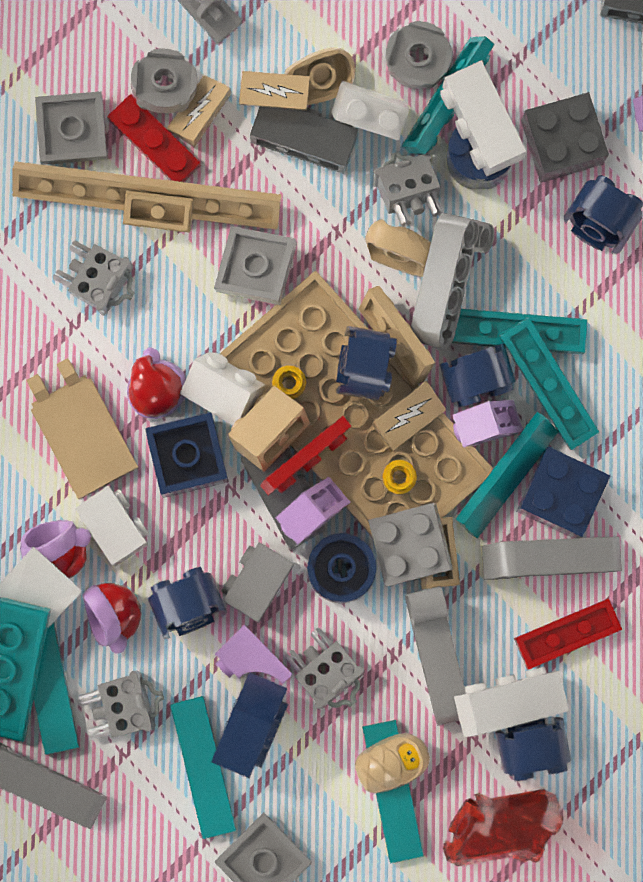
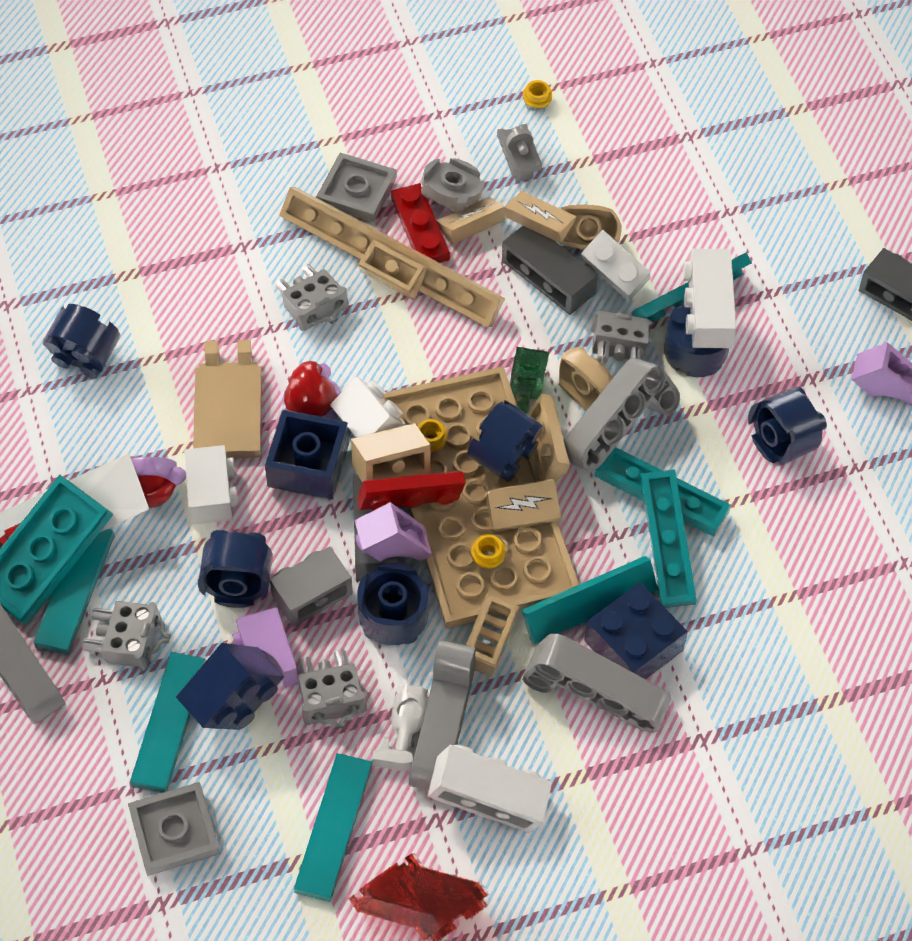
camera: 30 degrees right, 25 degrees down
piece [82,583,142,654] -> none
light grey plate [214,226,297,305] -> none
tan piece [355,733,430,794] -> none
light grey plate [368,503,453,587] -> none
light grey plate [386,21,452,89] -> none
dark blue brick [439,343,516,408] -> none
lavender arch [453,400,523,447] -> none
dark blue brick [495,717,572,781] -> none
red plate [514,598,623,670] -> none
dark grey brick [521,92,609,183] -> none
none -> white piece [372,684,428,771]
none -> clear green brick [510,346,549,414]

